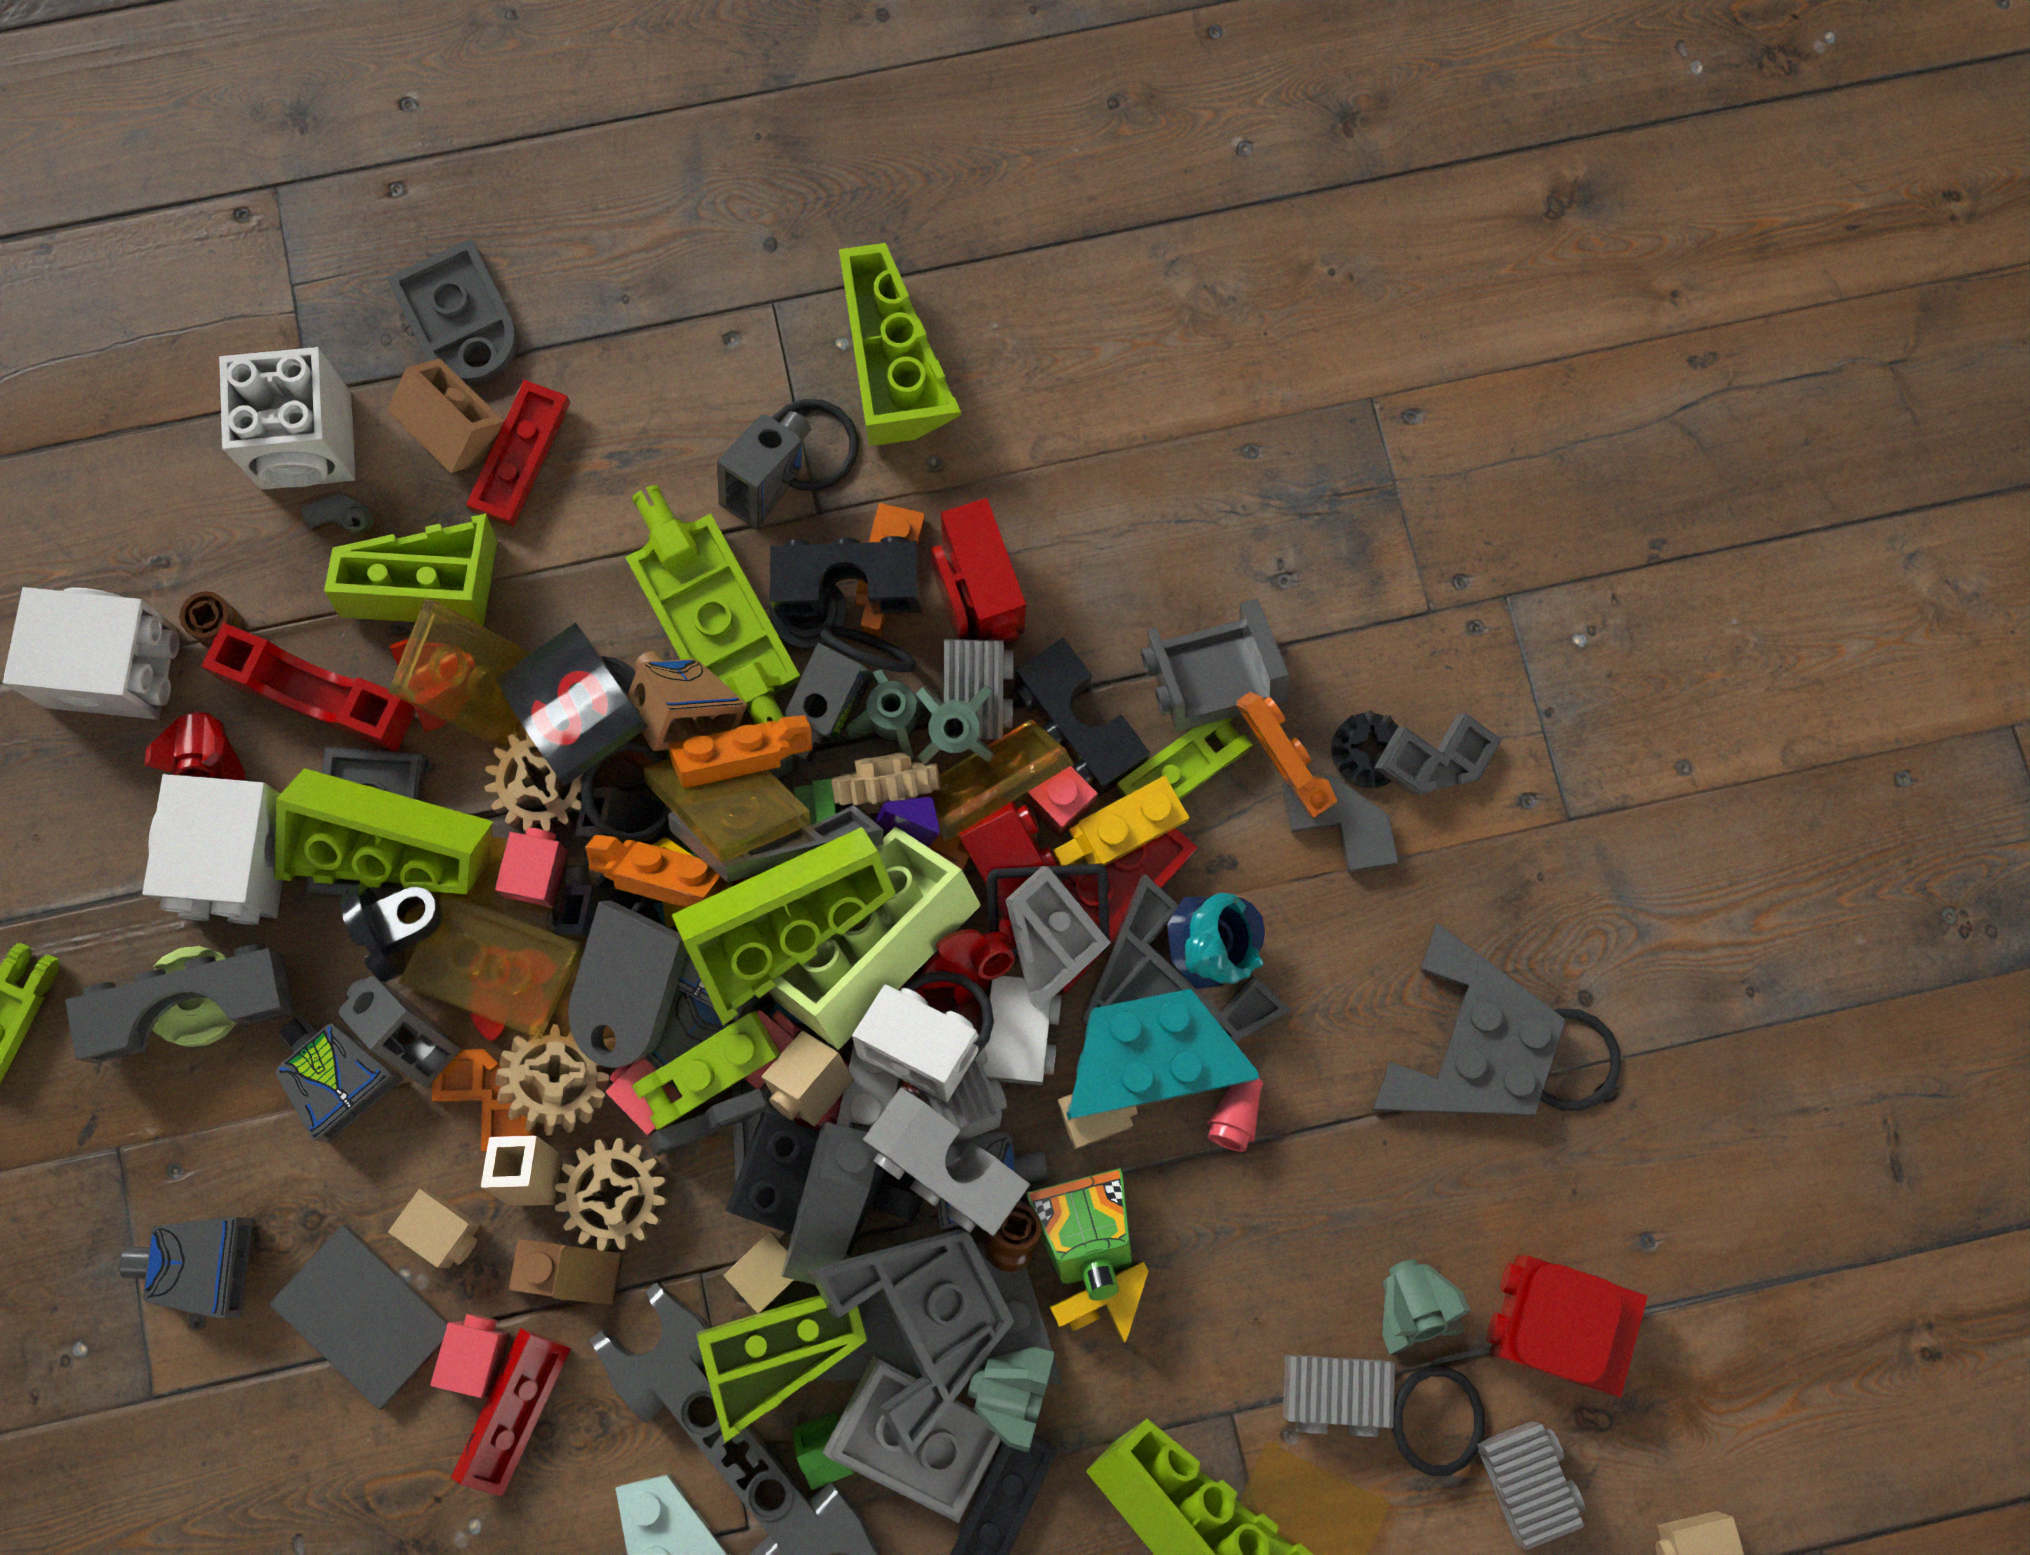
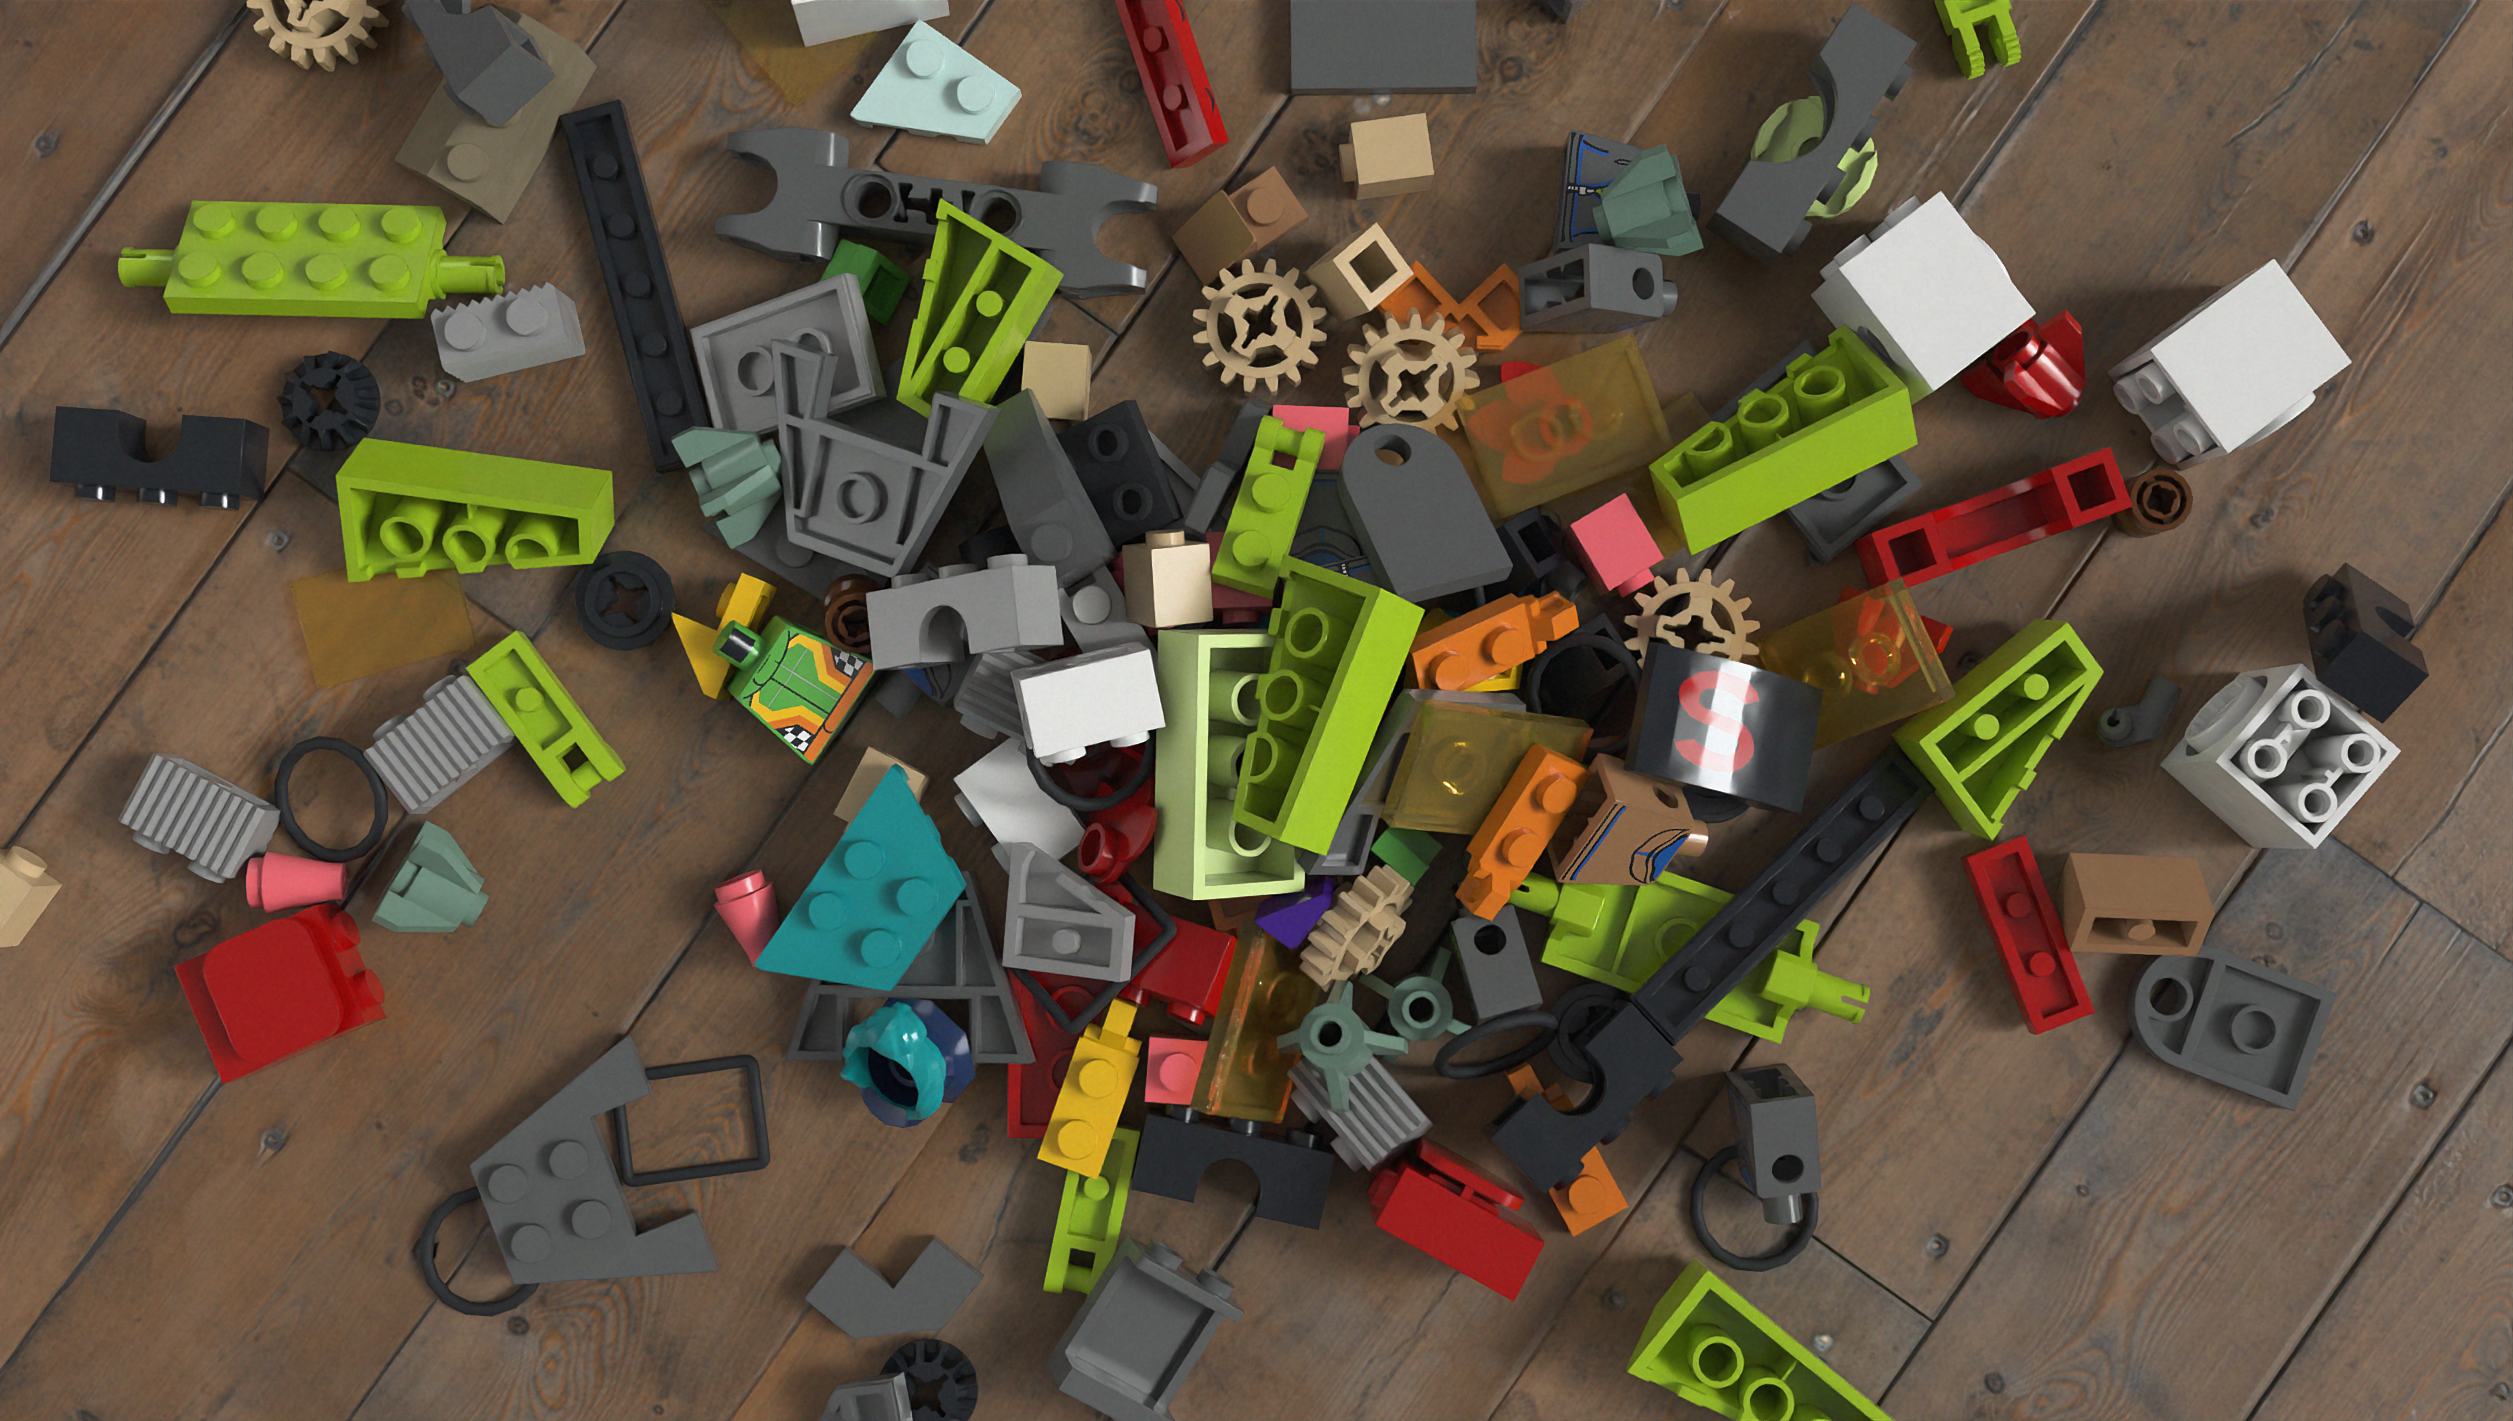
camera: 140 degrees right, 10 degrees up
black tile [340,883,443,982] -> none
coral brick [430,1314,509,1398] -> none
orange hinge [1235,692,1337,818] -> none
none -> coral cone [246,851,347,914]
none -> lime plate [466,630,626,808]
none -> black gear [574,551,678,651]
none -> black piece [613,1055,770,1187]
none -> sand green brick [1593,143,1704,256]
none -> black tile [1626,744,1936,1047]
none -> black arch [2303,562,2429,724]

